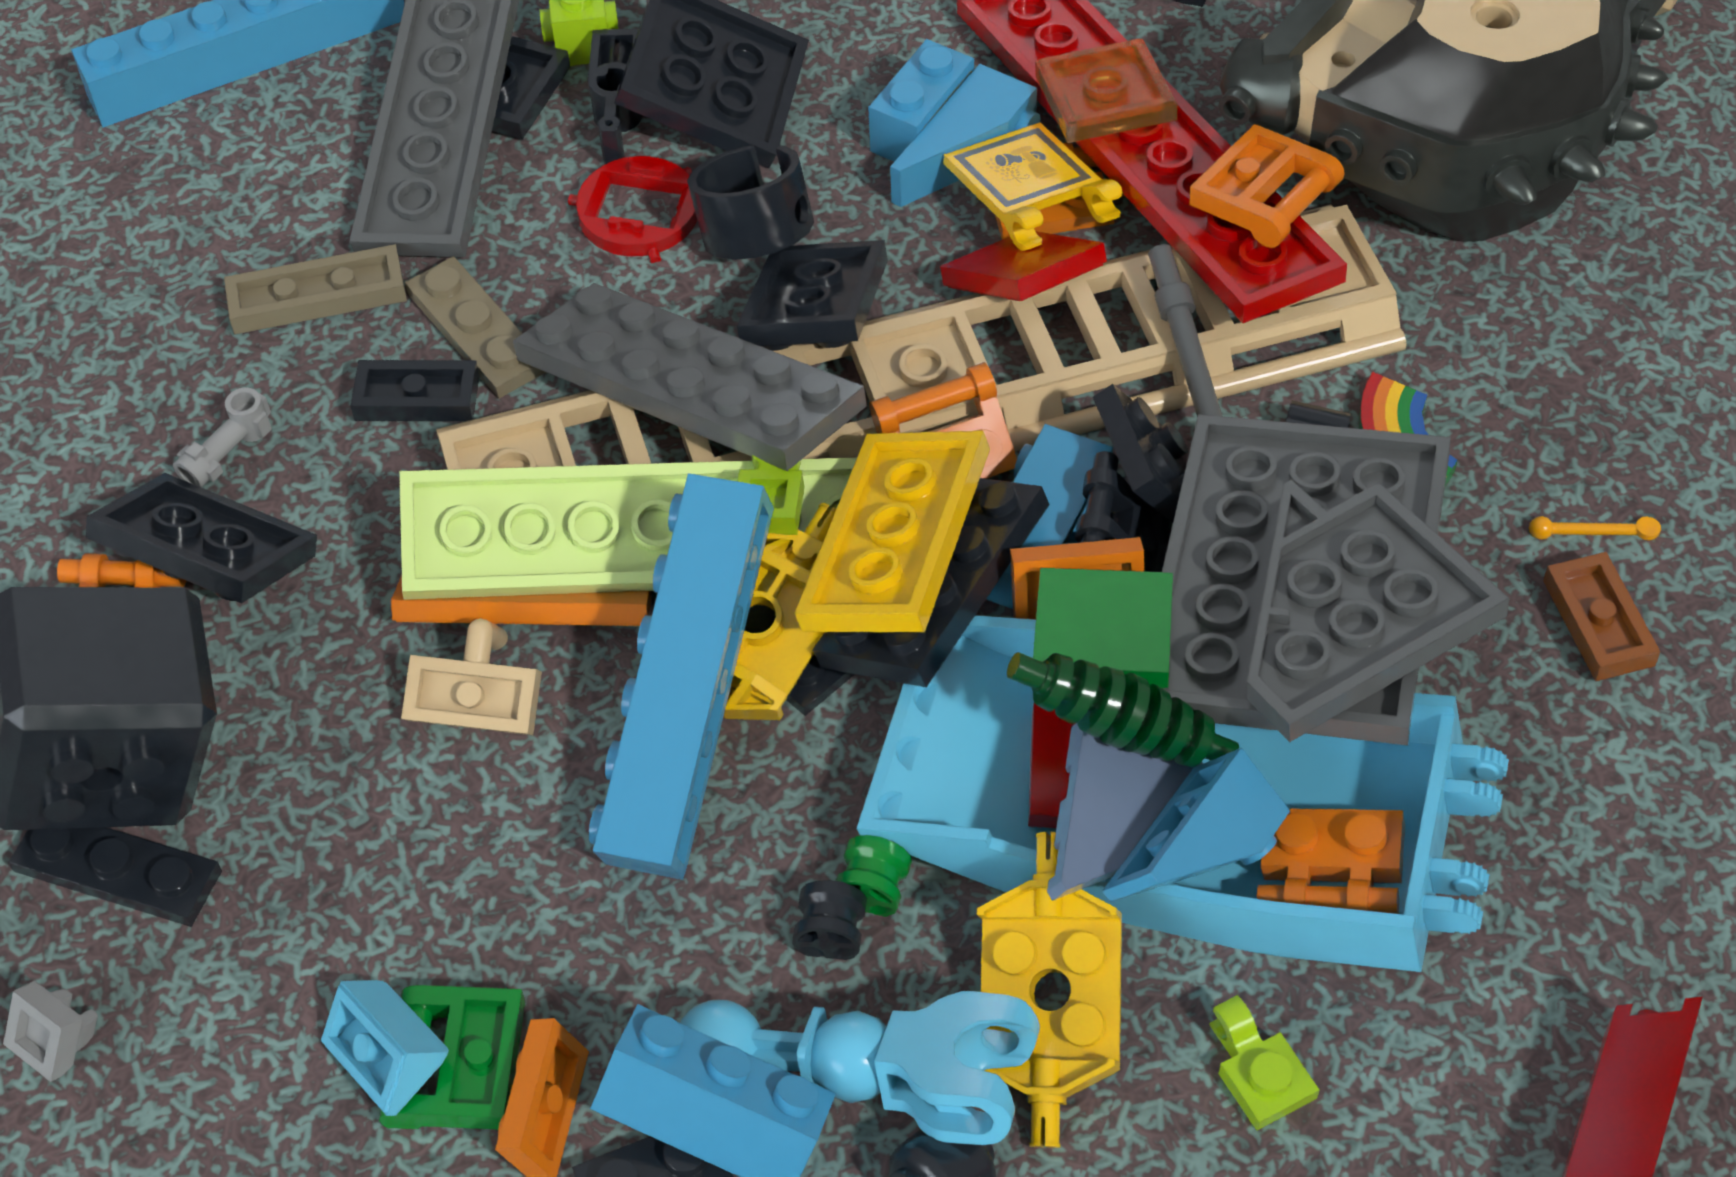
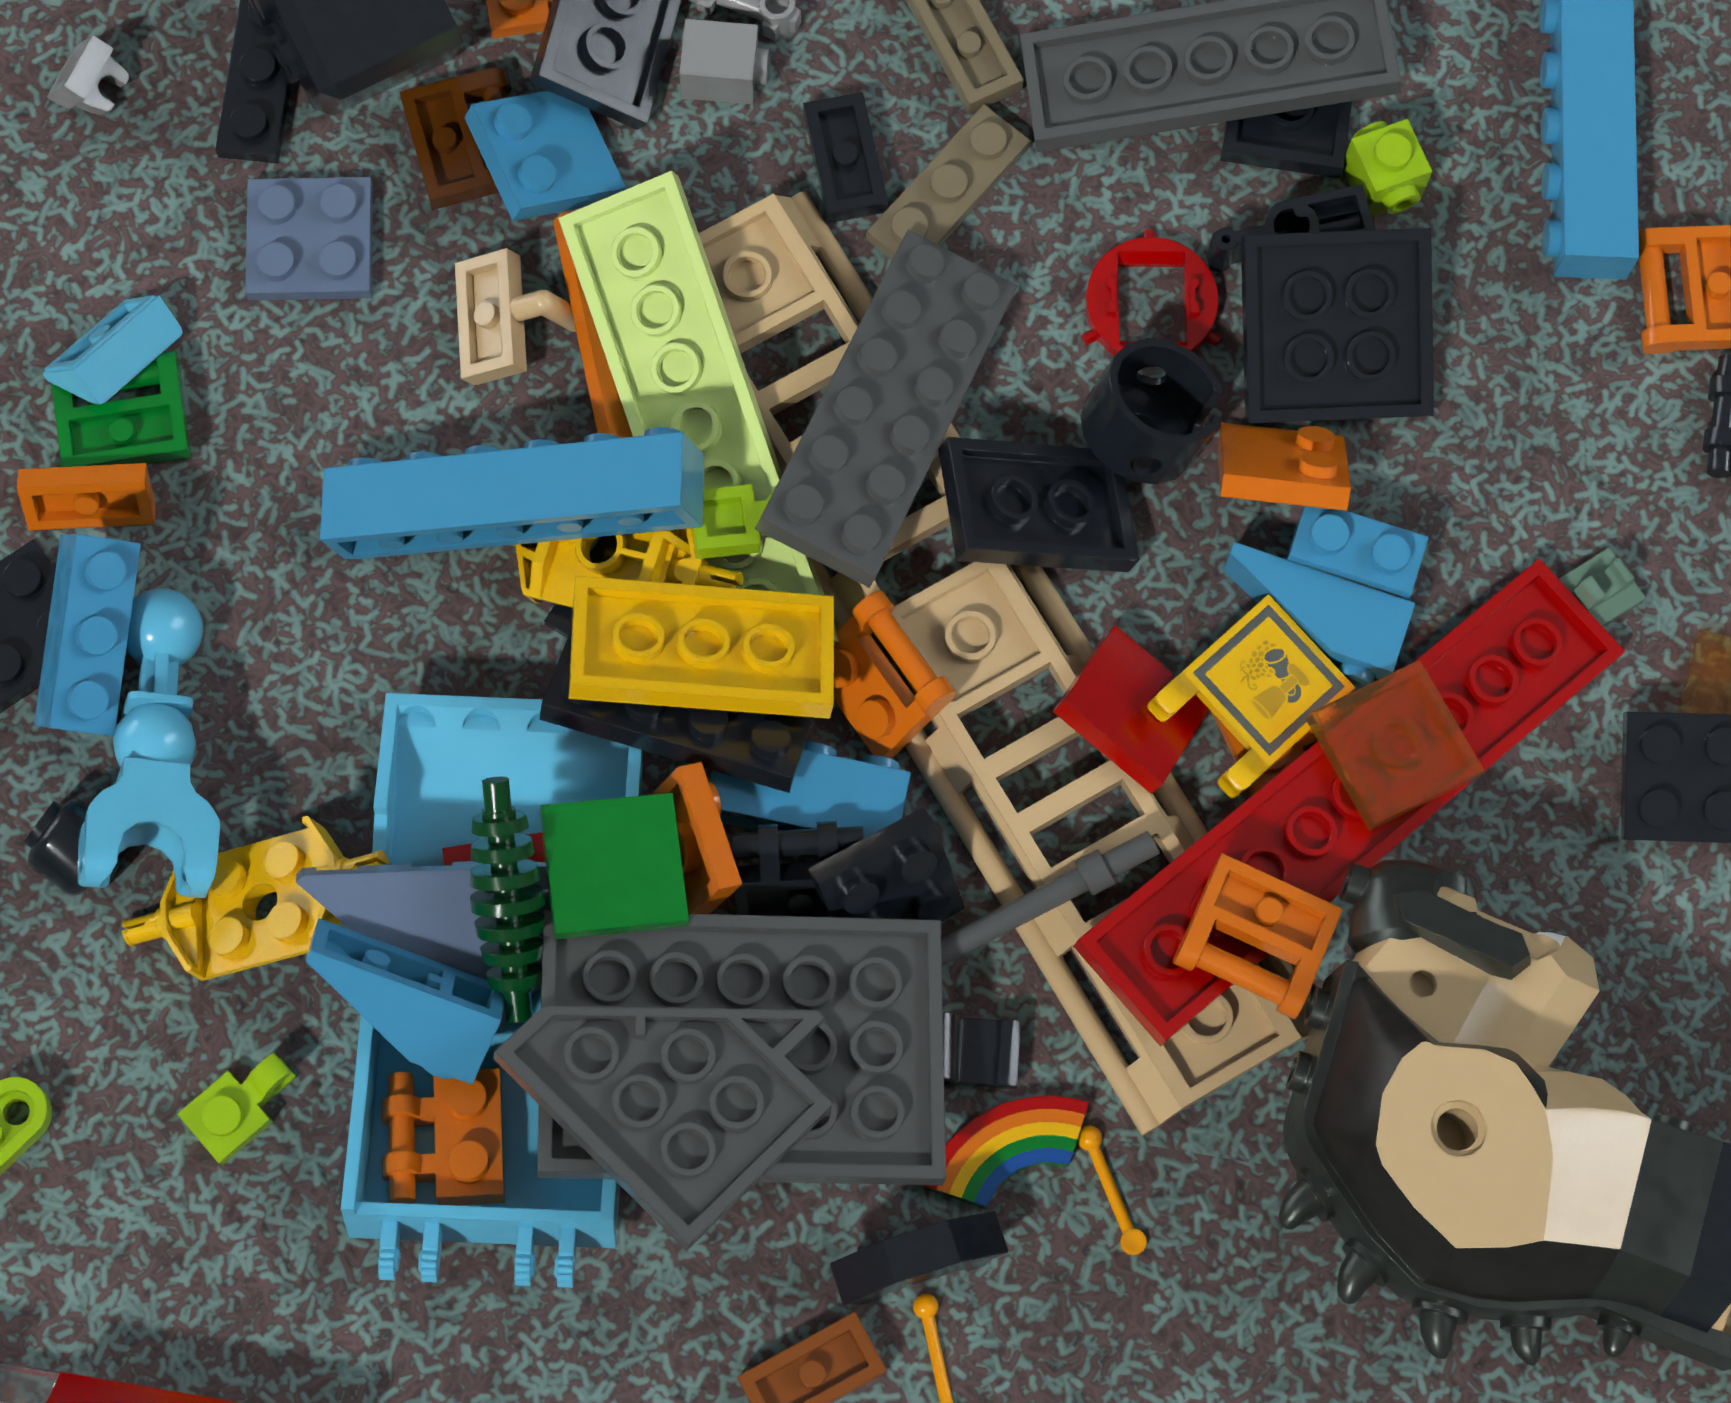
camera: 70 degrees right, 20 degrees up
black wheel [792,880,867,960] -> none
green wheel [835,835,912,917] -> none
none -> sand blue plate [245,177,373,300]
none -> reddish brown plate [399,68,512,210]
none -> dark azure plate [464,91,626,221]
none -> light grey brick [679,19,769,104]
none -> black piece [830,1211,1009,1305]
none -> light orange hinge [1077,1125,1147,1256]
none -> orange plate [1217,422,1351,511]

